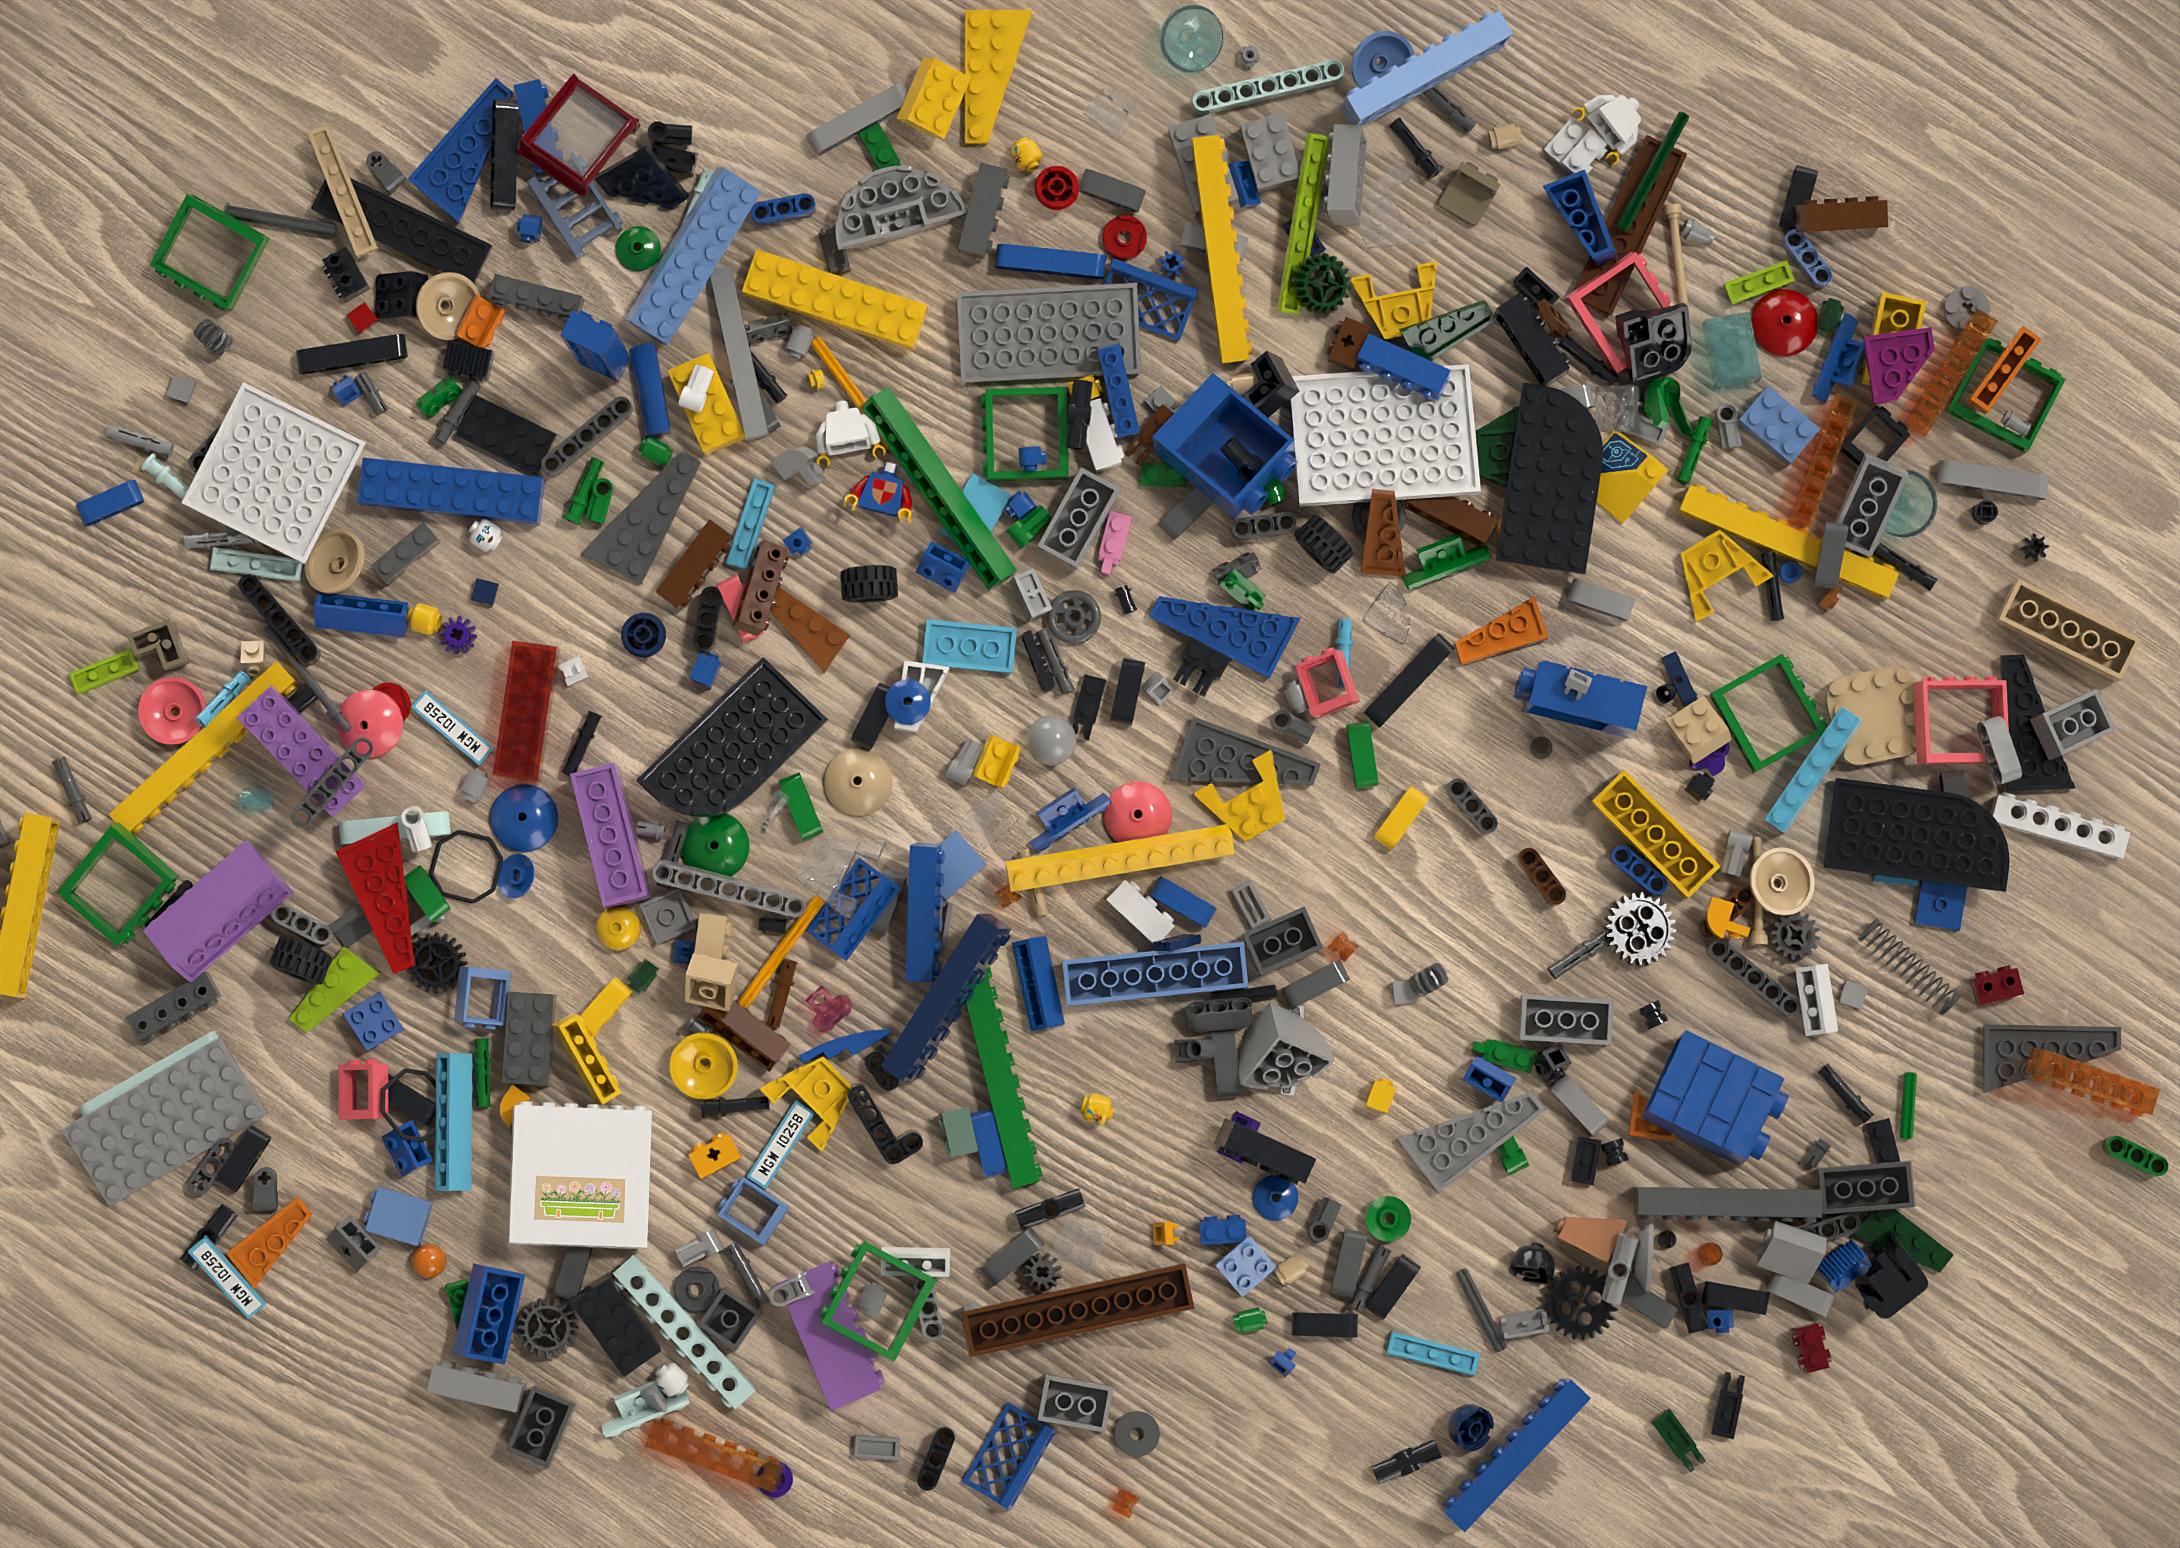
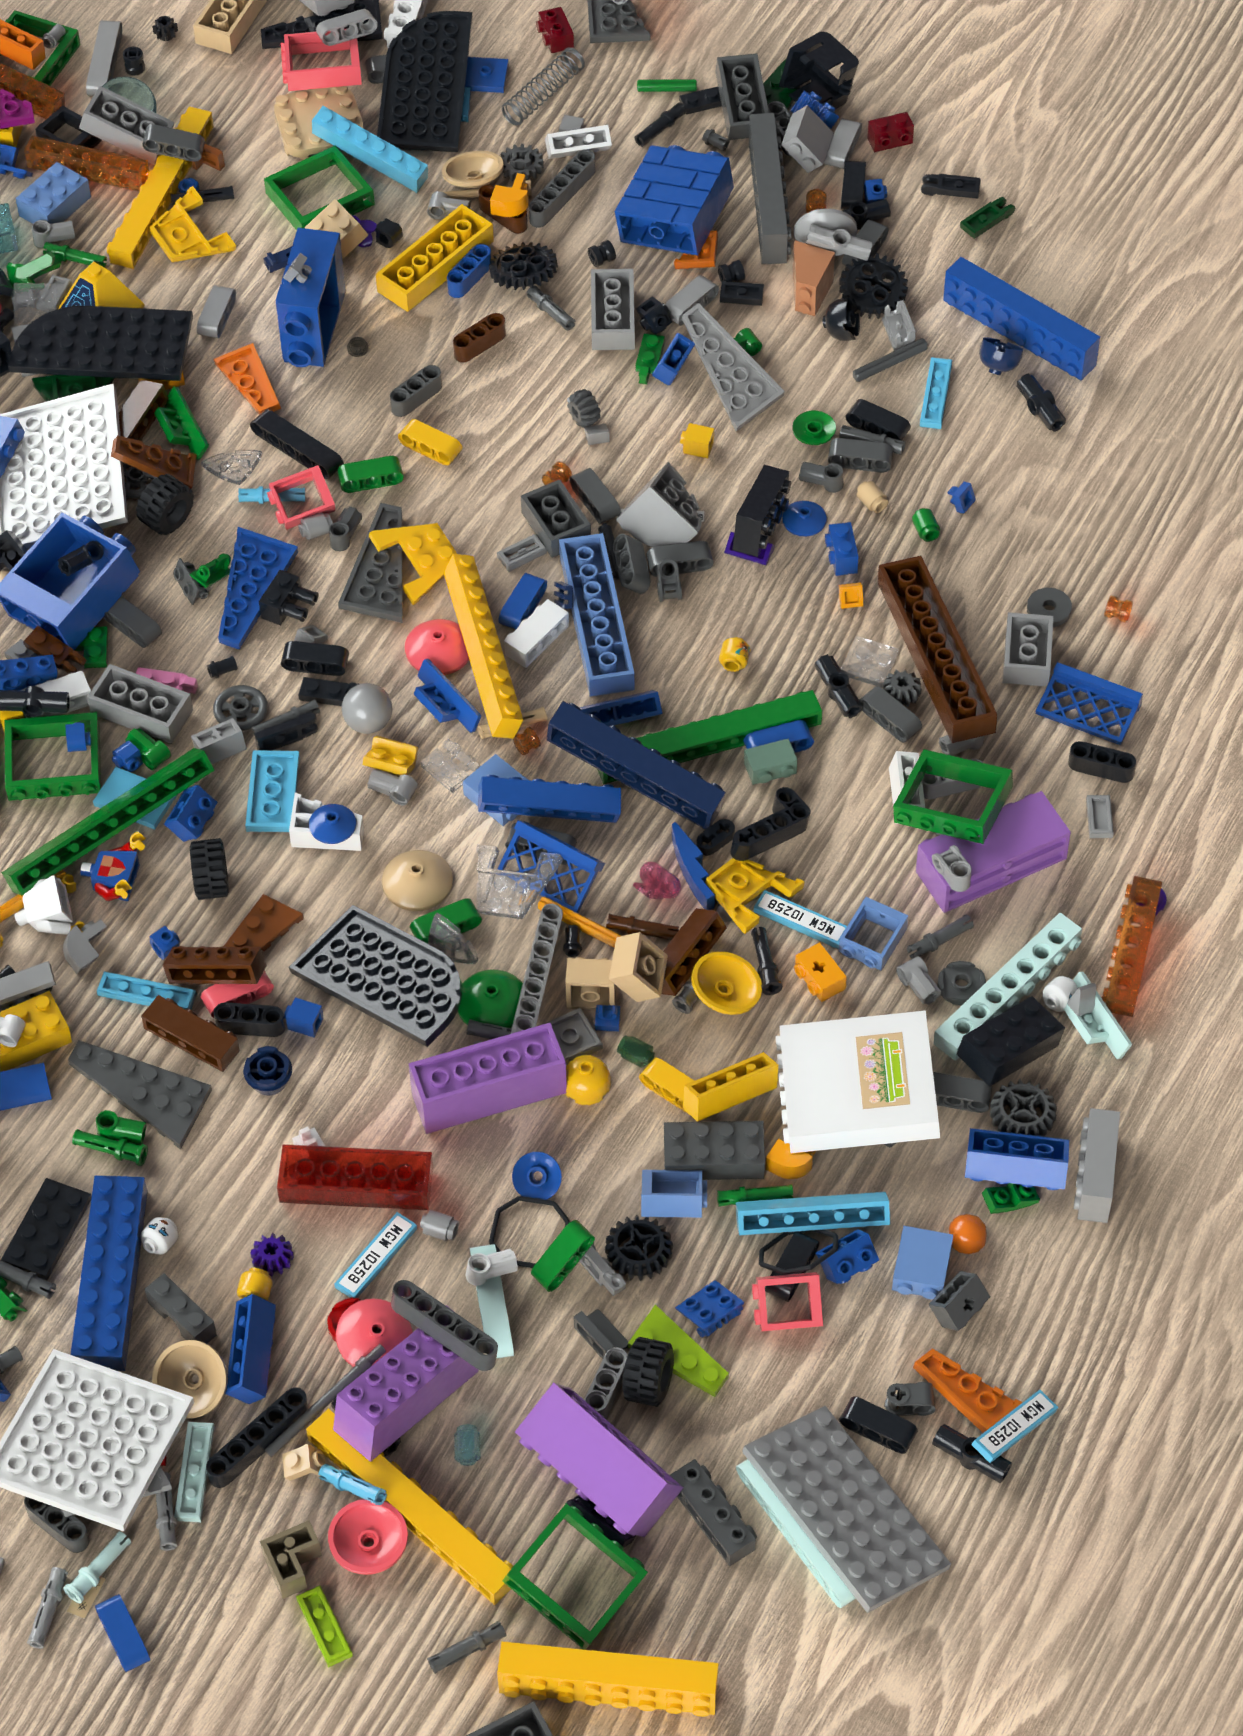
camera: 95 degrees left, 30 degrees down
dark grey beam [187,1138,236,1196] -> none
red wing [335,822,415,975] -> none
dark blue tile [471,578,499,606] -> none
blue dish [490,784,559,852] -> none
dark grey brick [506,1385,577,1468] -> none
dark grey beam [541,396,633,477] -> none
black pin [561,710,602,776] -> none
green brick [638,437,674,466] -> none
dark grey brick [698,1286,763,1351] -> none
black beam [850,682,891,750] -> none
medium blue hinge [1215,1235,1276,1297] -> none
dark grey beam [1231,512,1297,541] -> none
black beam [1291,1312,1358,1338] -> none
black pin [1873,542,1938,591] -> none

